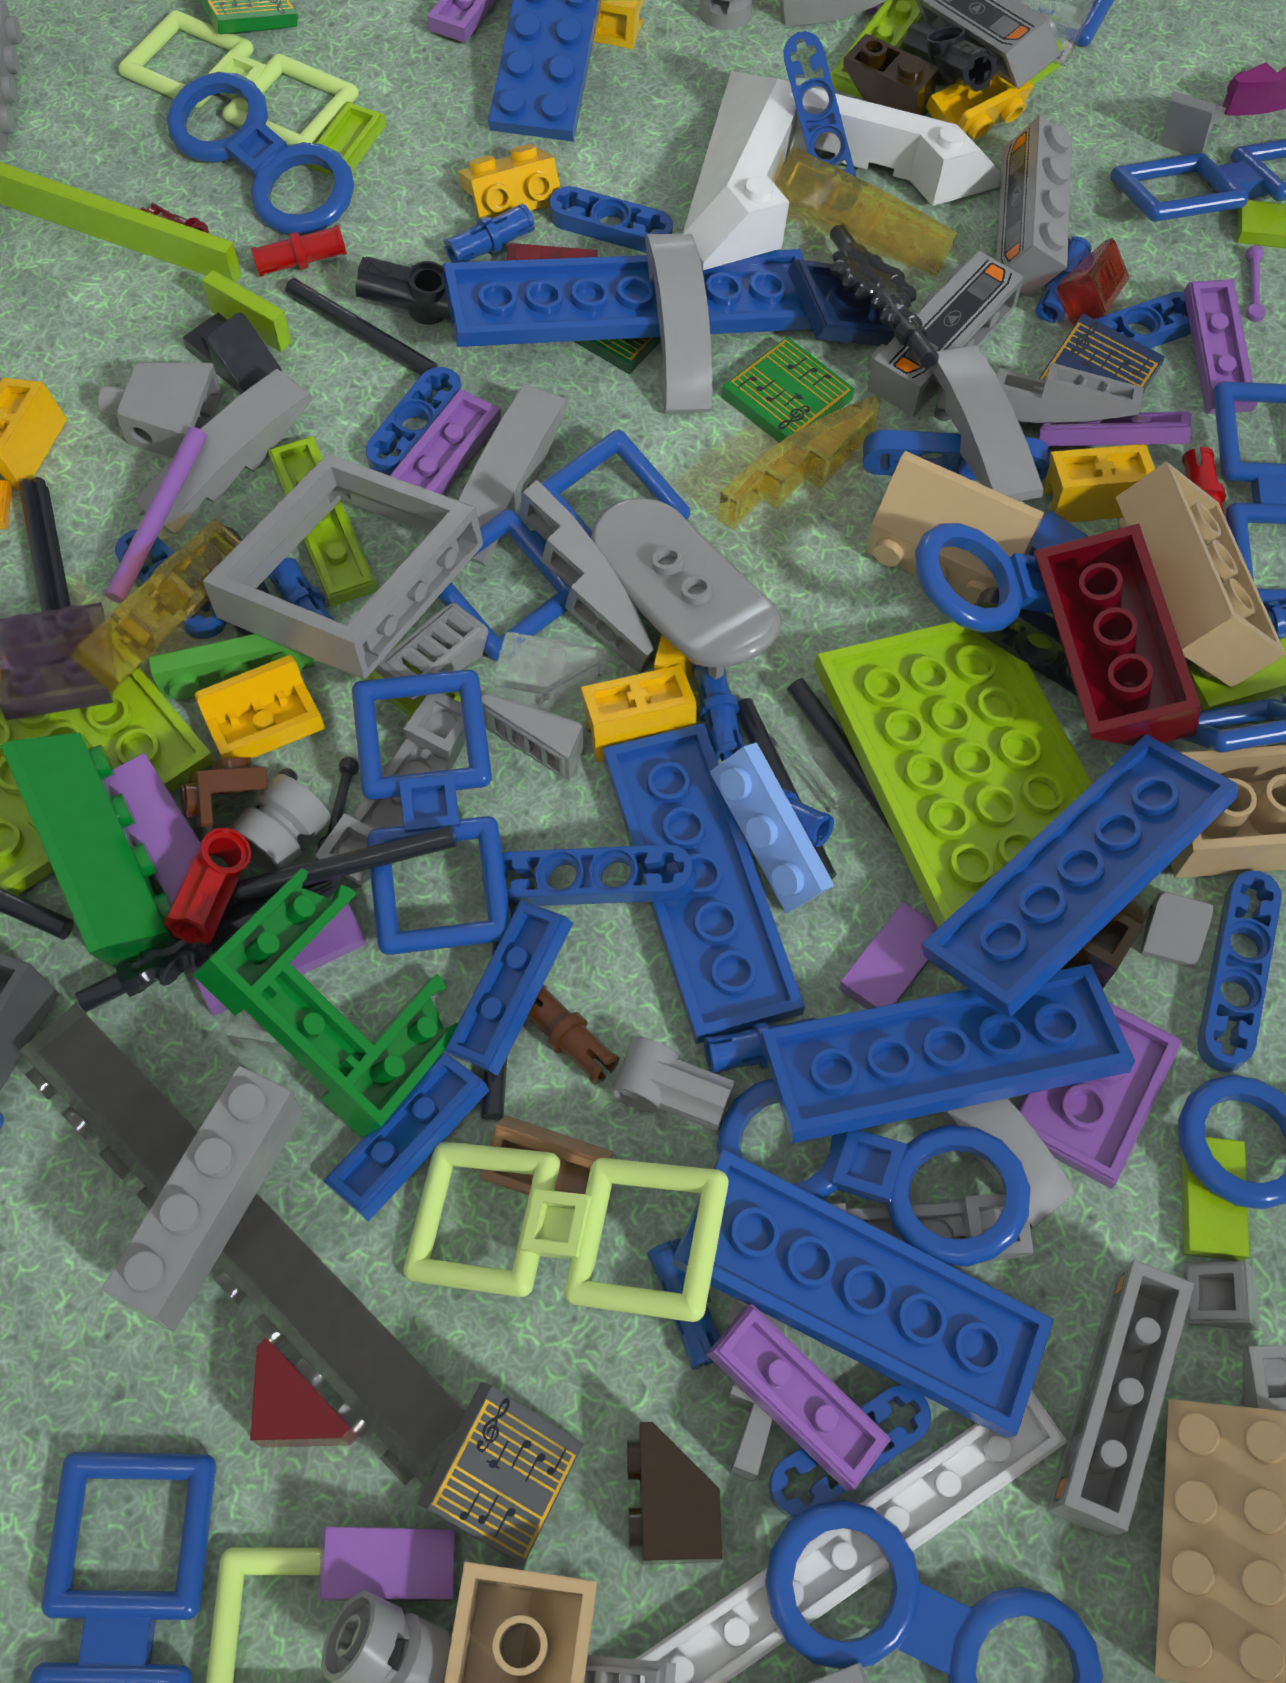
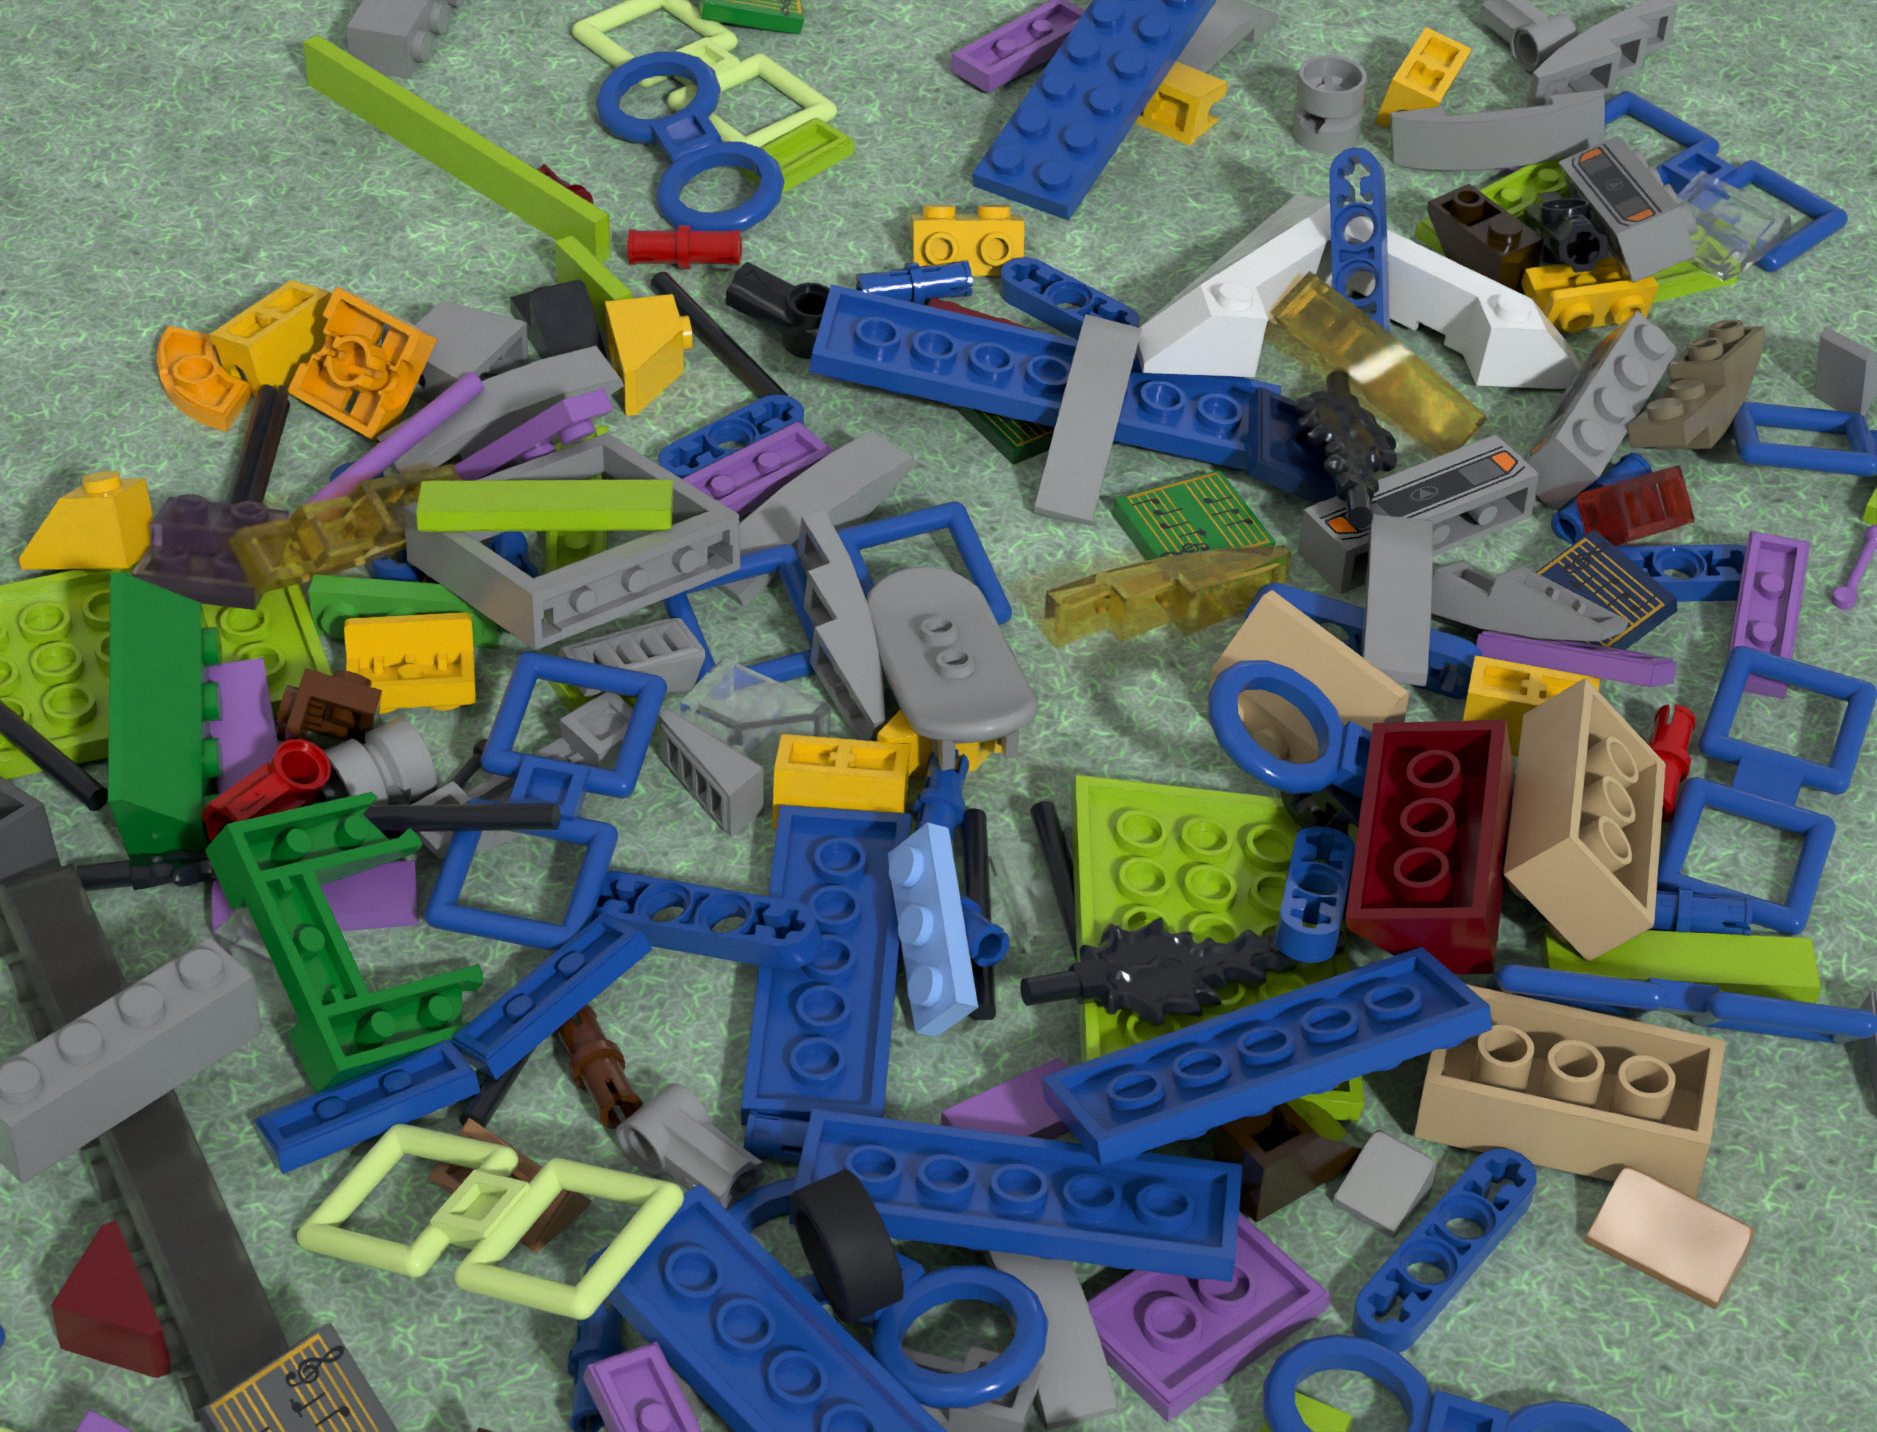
camera: 20 degrees right, 20 degrees down
none -> light orange brick [288,287,438,442]
none -> lime tile [416,479,674,532]
none -> medium lavender plate [452,388,614,481]
none -> yellow slope [605,294,693,416]
none -> black tyre [790,1169,904,1323]
none -> black piece [1020,917,1345,1027]
none -> blue beam [1274,826,1355,963]
none -> dark tan slope [1627,320,1766,450]

